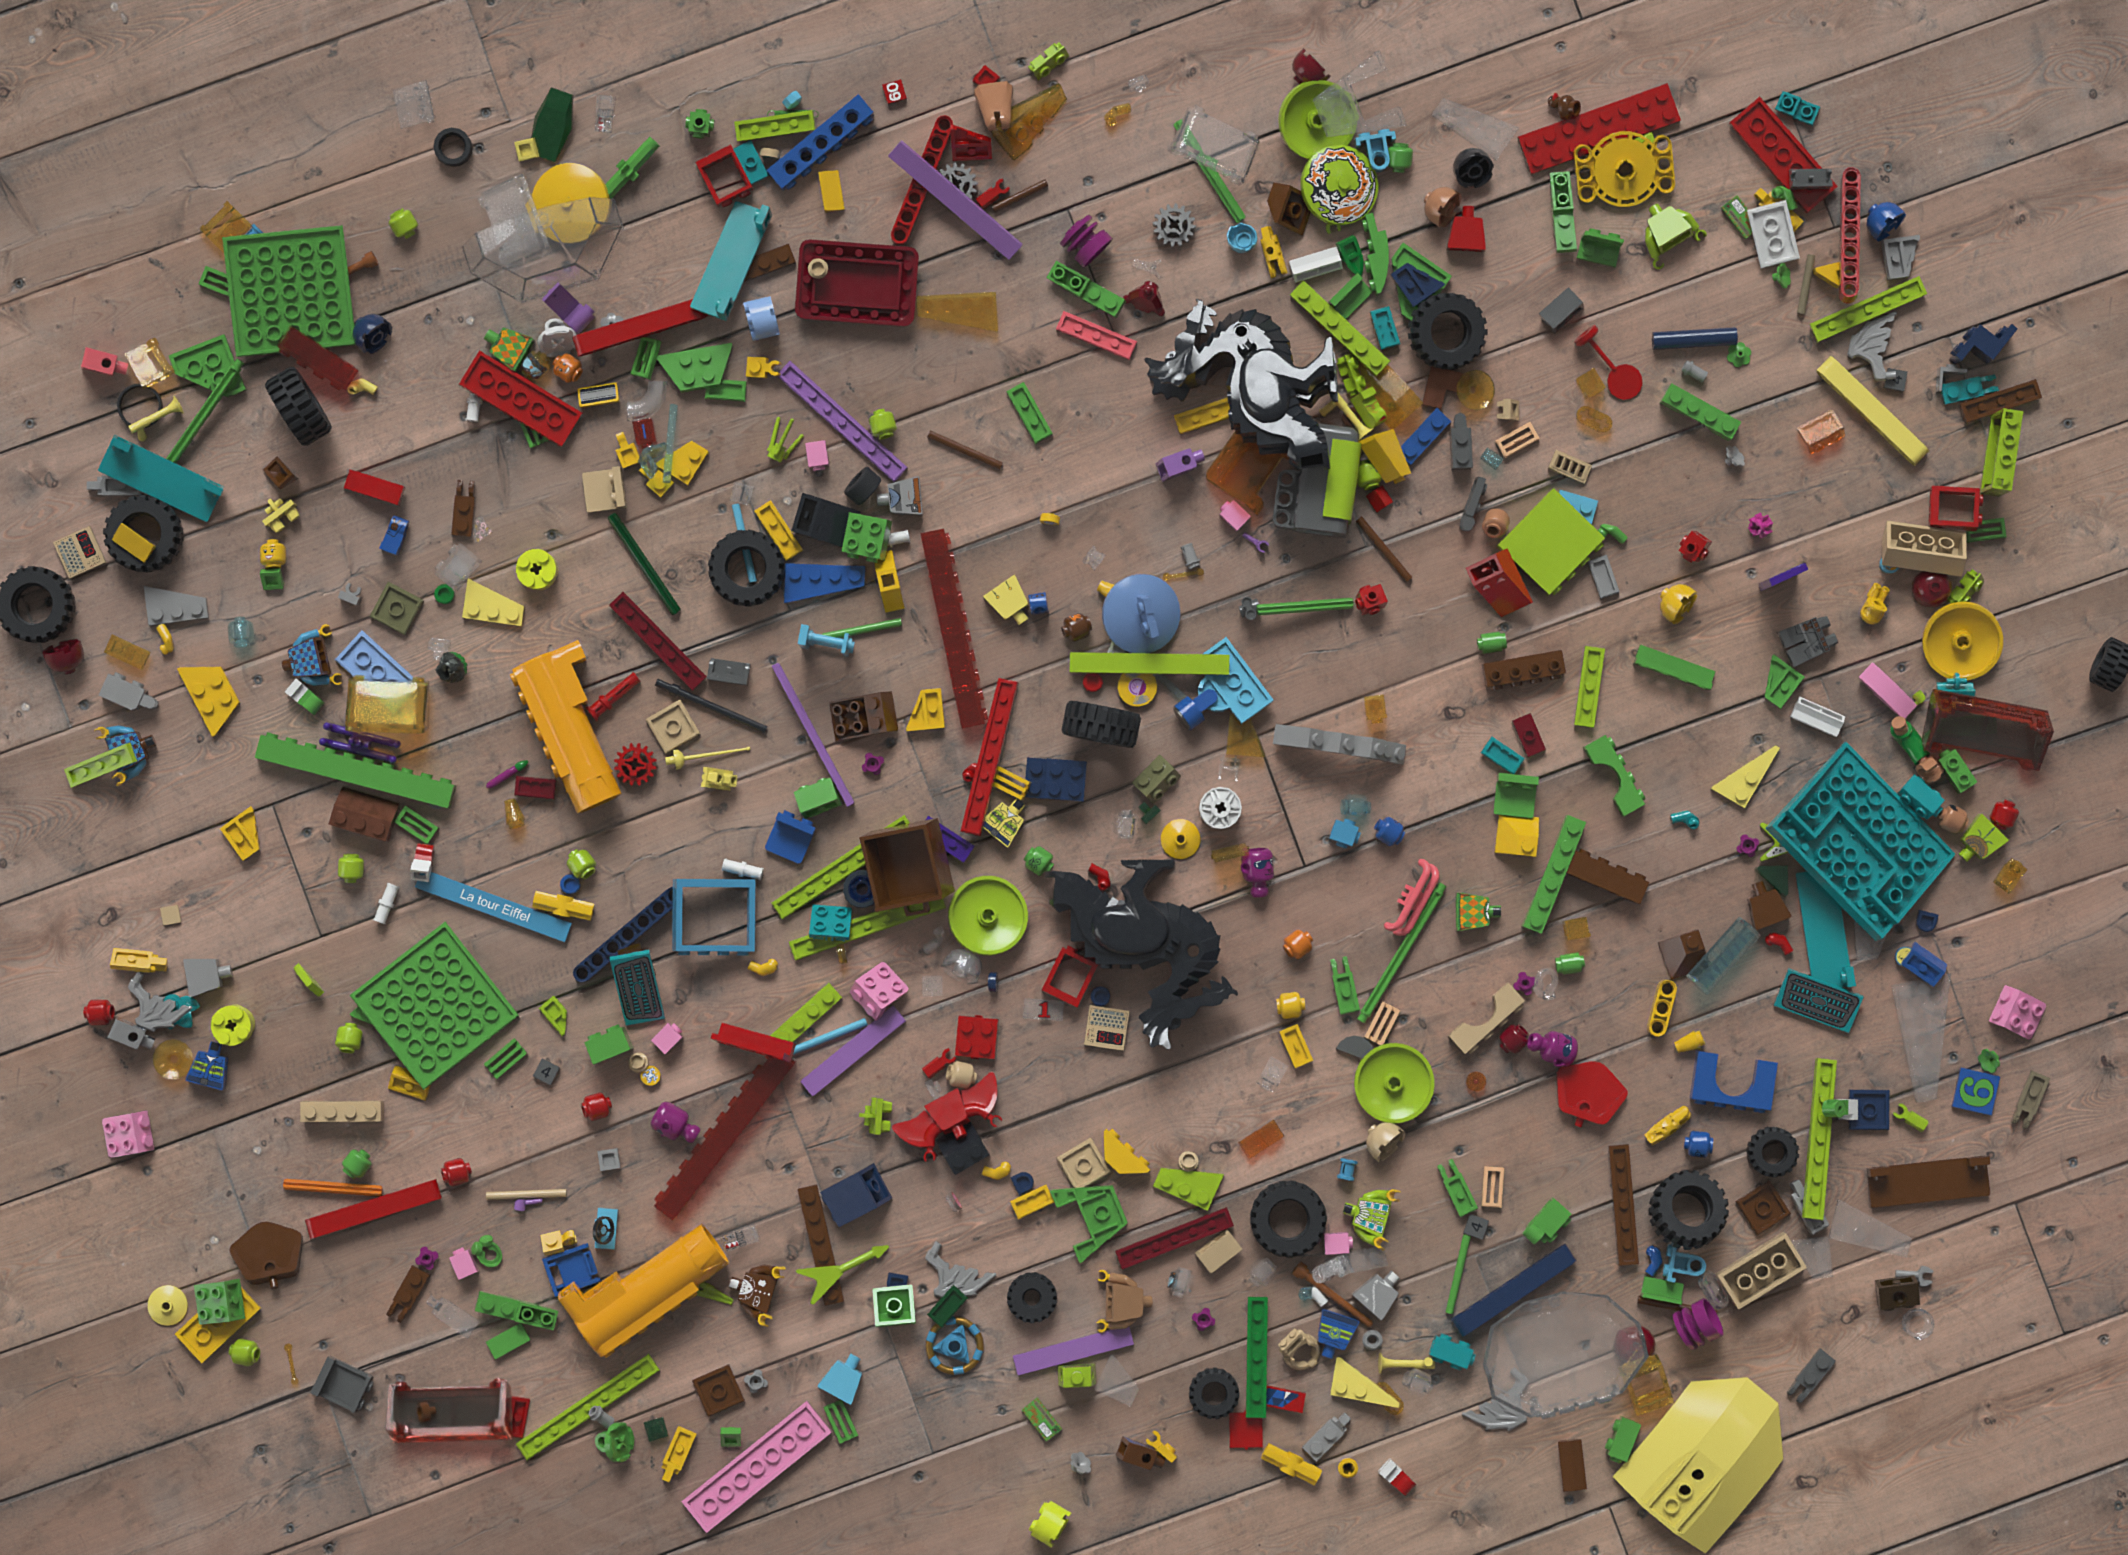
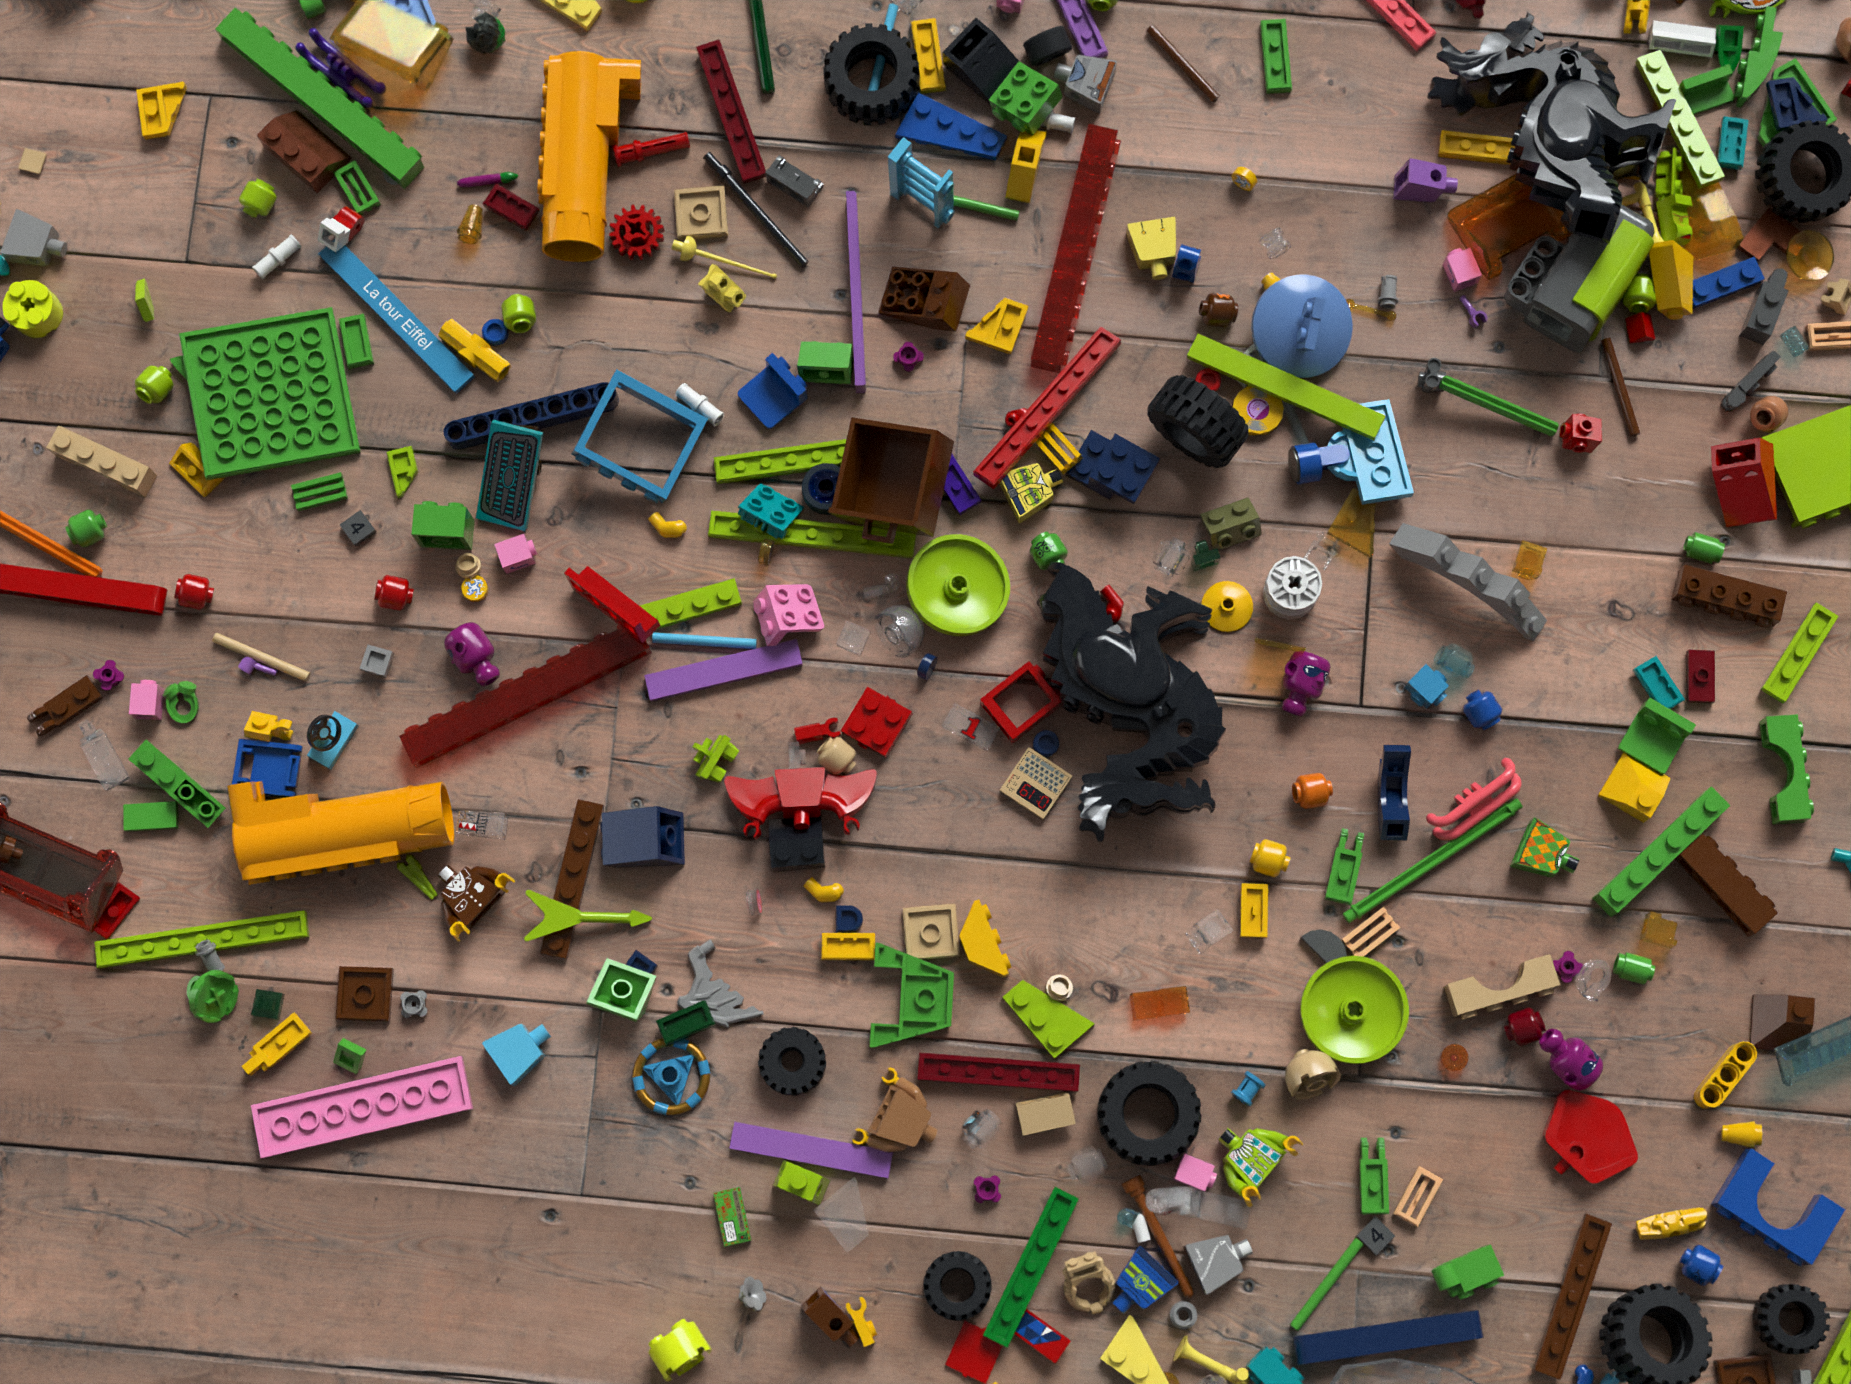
camera: 30 degrees right, 10 degrees down
bright green tile [823,1399,858,1444] -> none
none -> bright green tile [339,314,374,369]
none -> dark blue arch [1378,745,1411,841]

